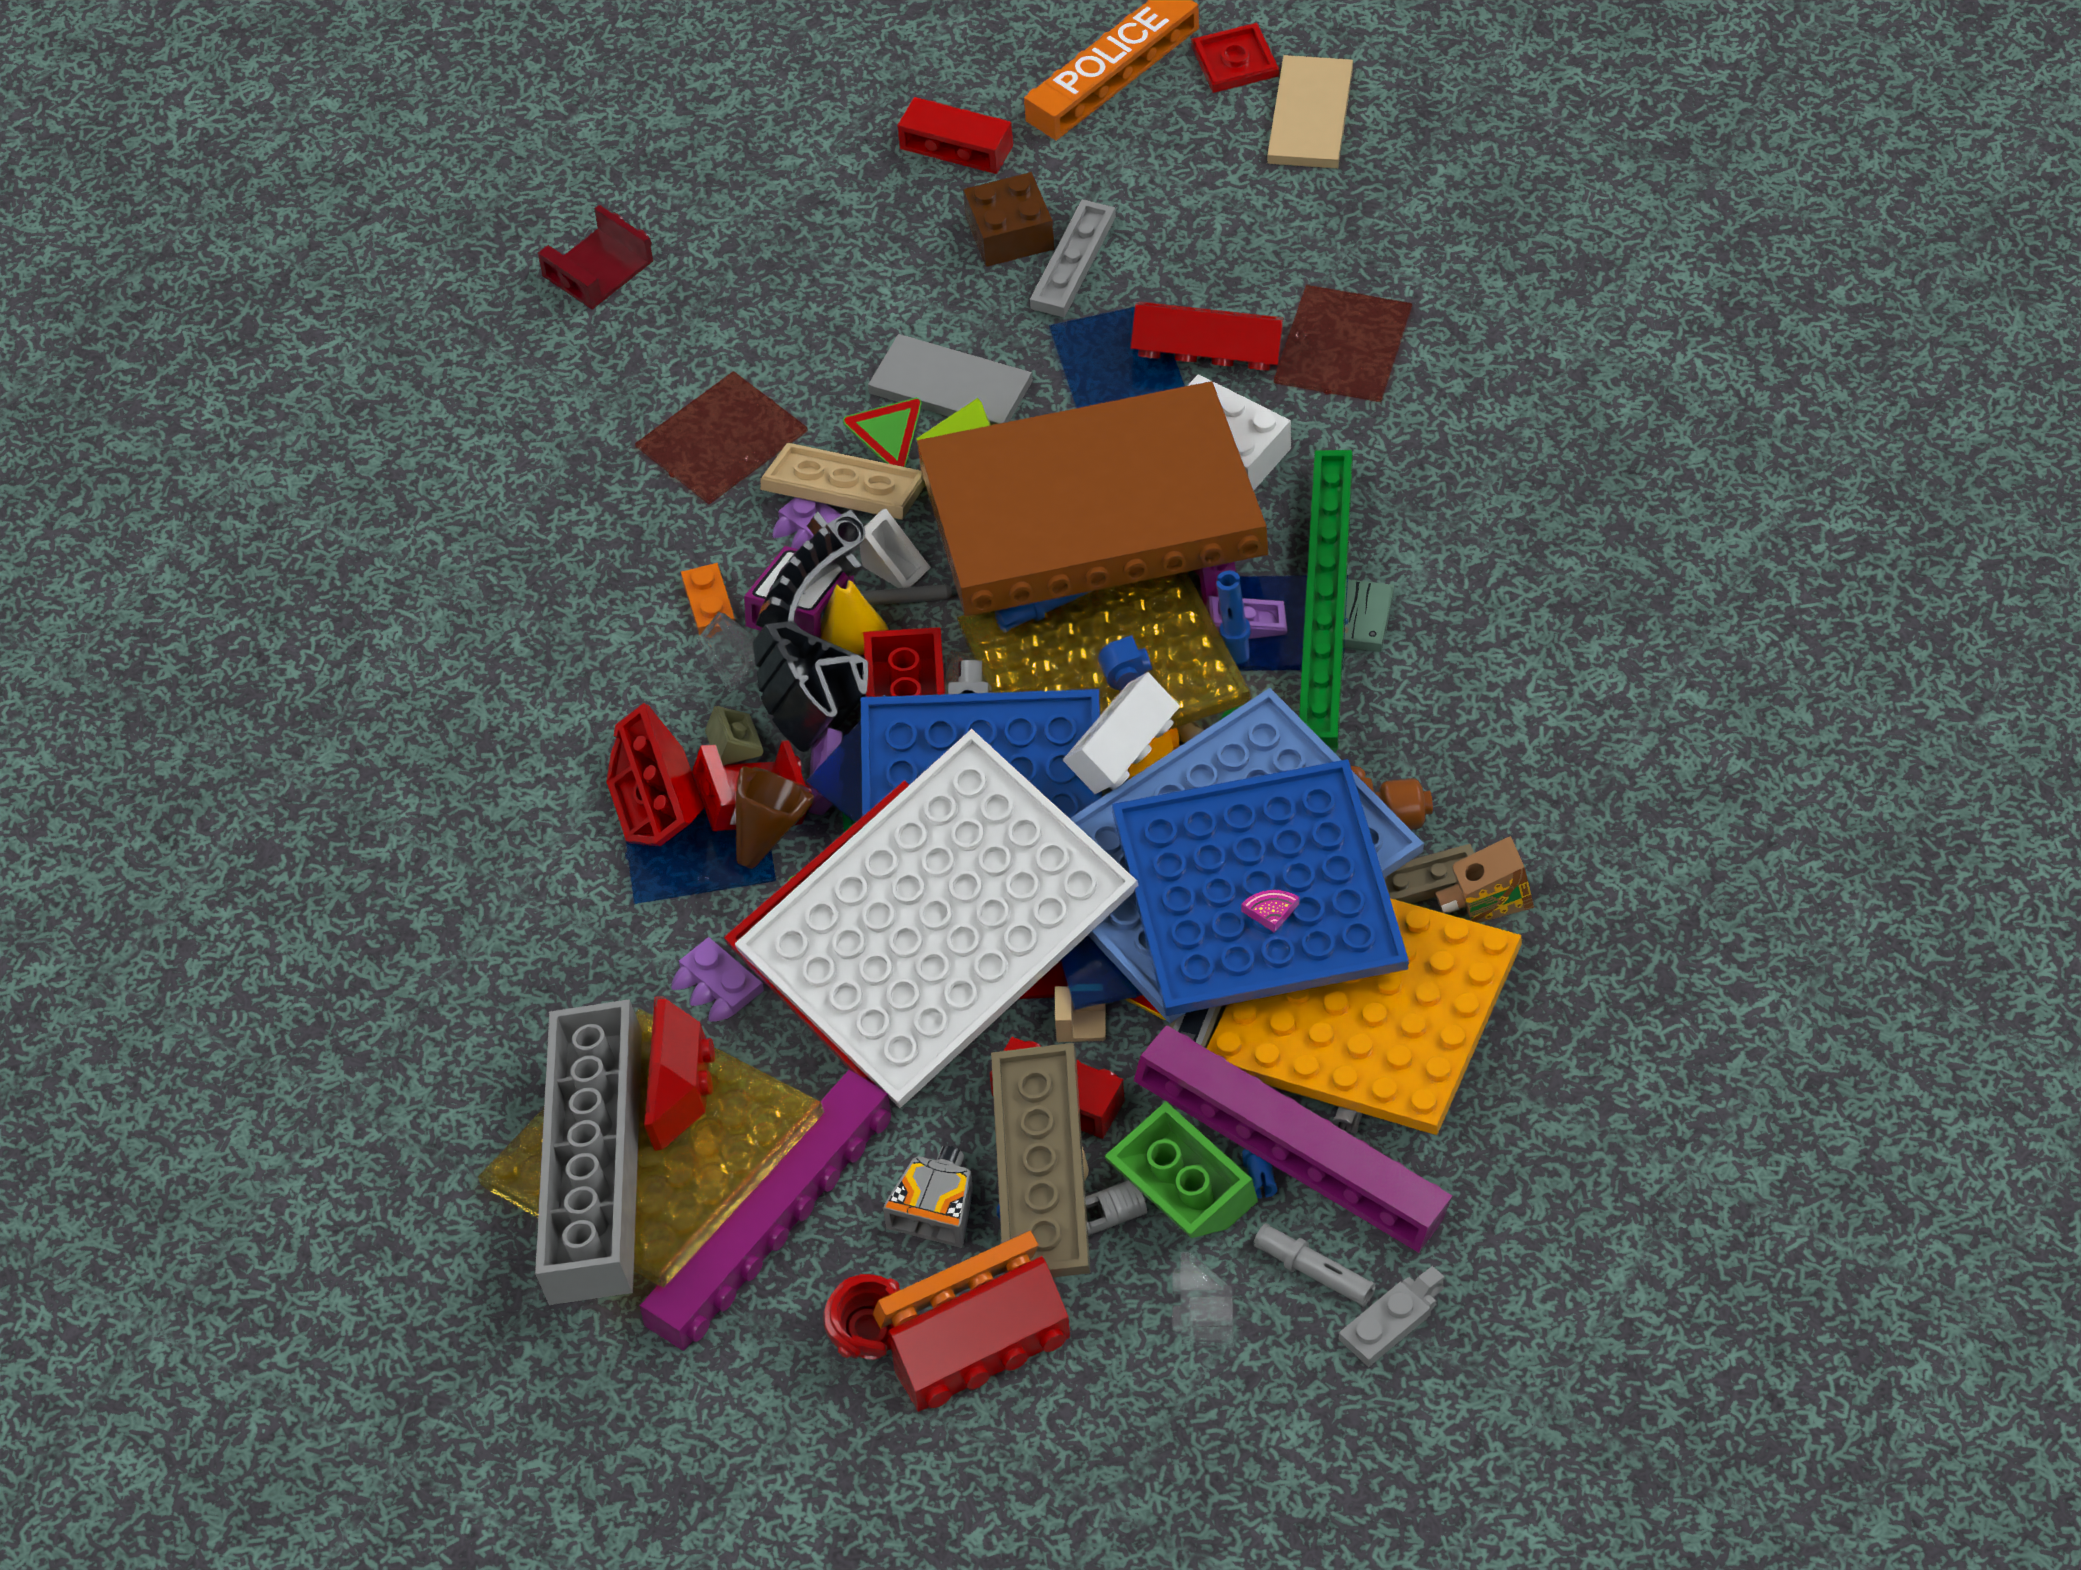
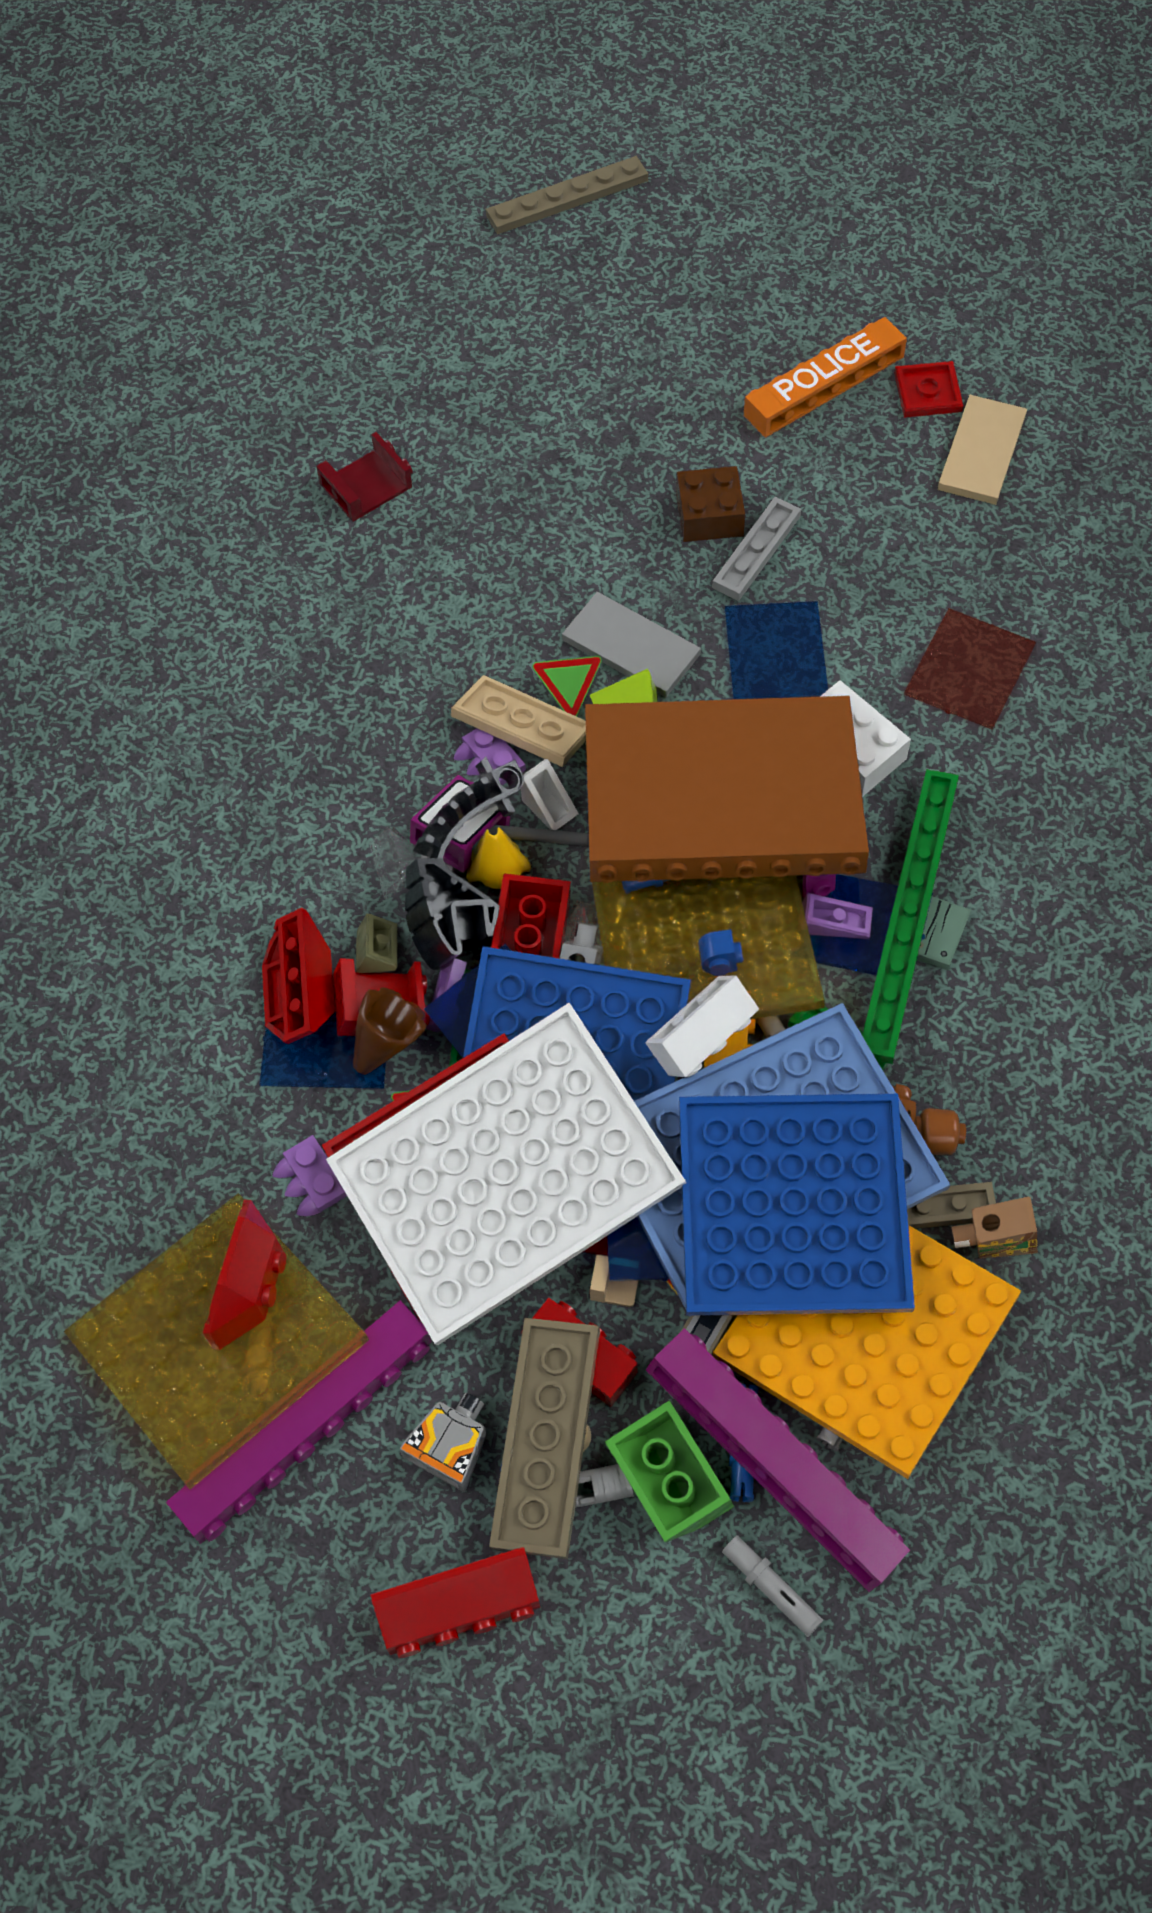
camera: 10 degrees right, 10 degrees up
light grey brick [535,999,642,1305] -> none
clear red piece [635,371,808,505] -> none
orange plate [681,563,736,636] -> none
red helmet [823,1274,901,1360] -> none
orange plate [873,1230,1039,1329] -> none
red brick [897,97,1013,174] -> none
red slope [1131,301,1284,371] -> none
clear slope [1172,1252,1233,1347] -> none
blue pin [1216,570,1251,664] -> none
dark pink tile [1241,890,1299,933] -> none
light grey hinge [1339,1266,1445,1367] -> none

